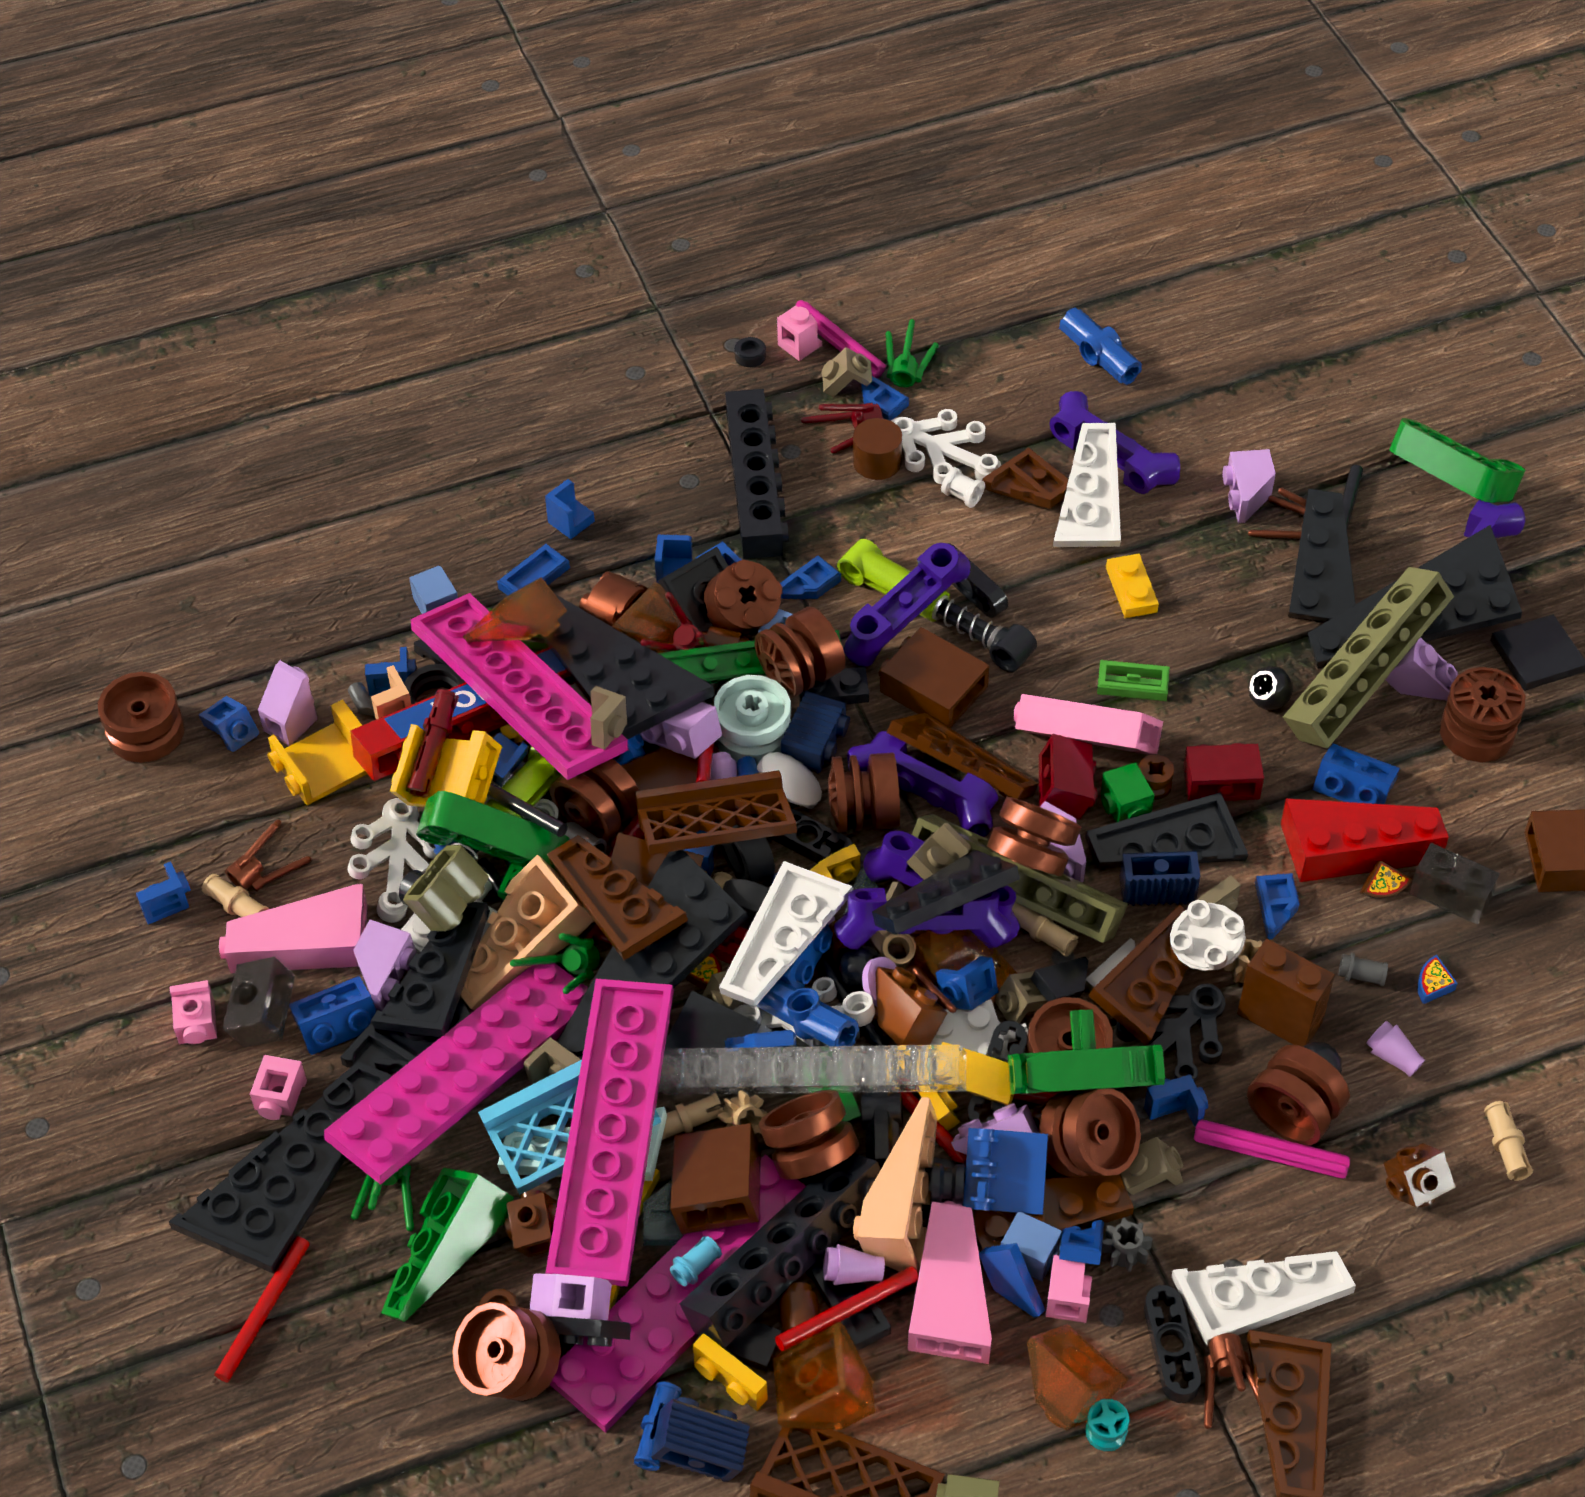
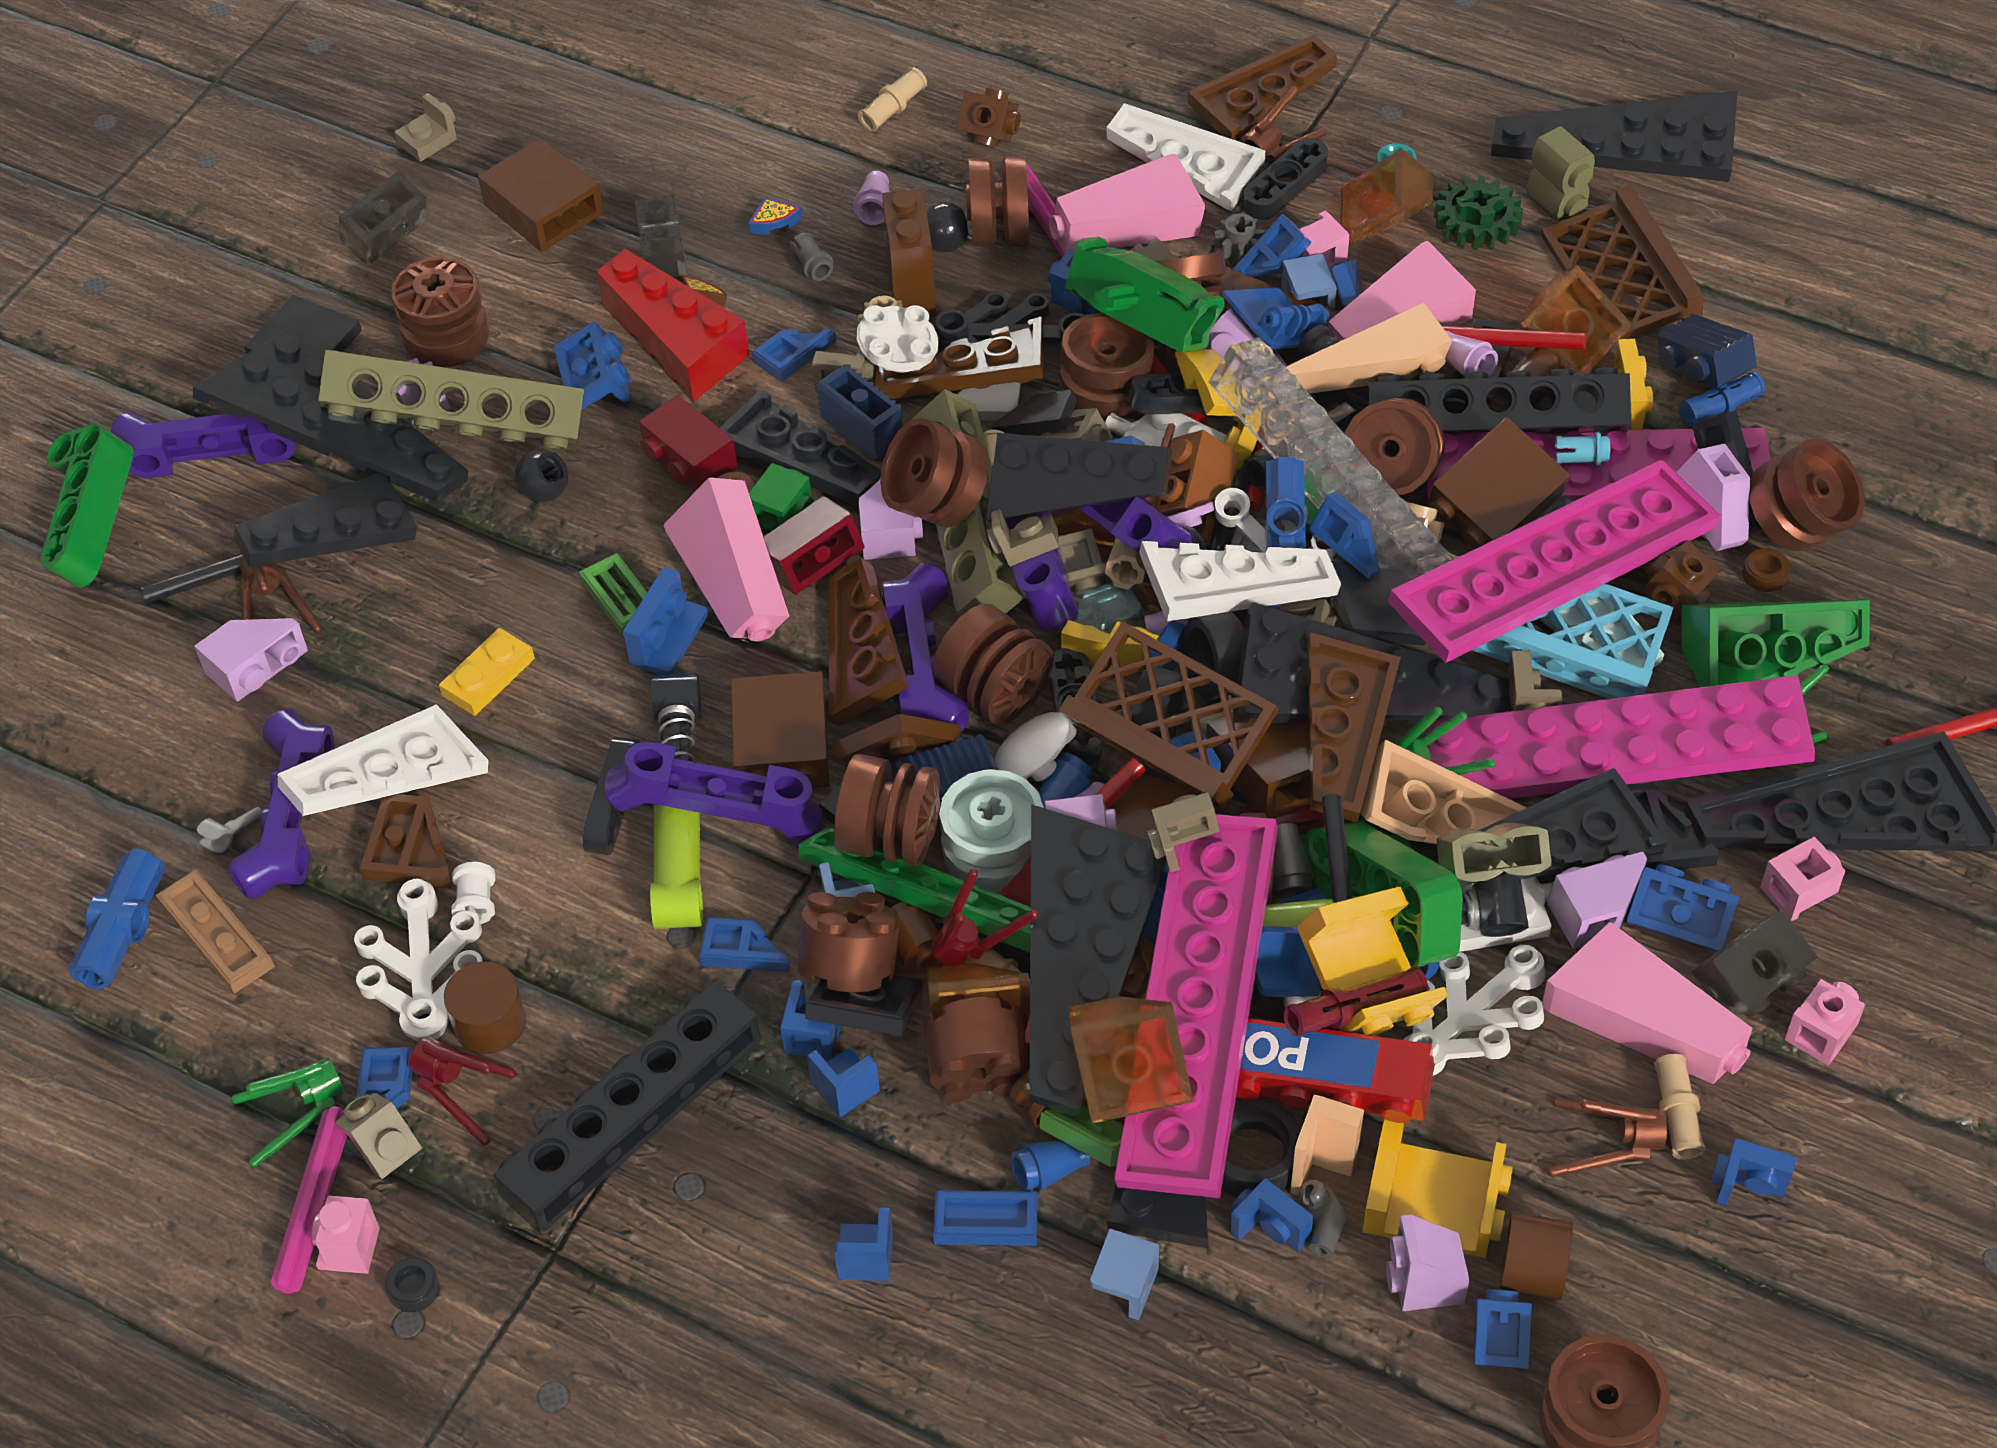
camera: 130 degrees left, 0 degrees up
none -> medium nougat tile [155,869,275,994]
none -> light grey hand [197,807,262,853]
none -> blue bracket [623,567,708,675]
none -> reddish brown wing [833,714,962,762]
none -> bright pink slope [1049,154,1205,254]
none -> dark green gear [1434,176,1523,250]
none -> reddish brown piece [1500,1211,1573,1301]

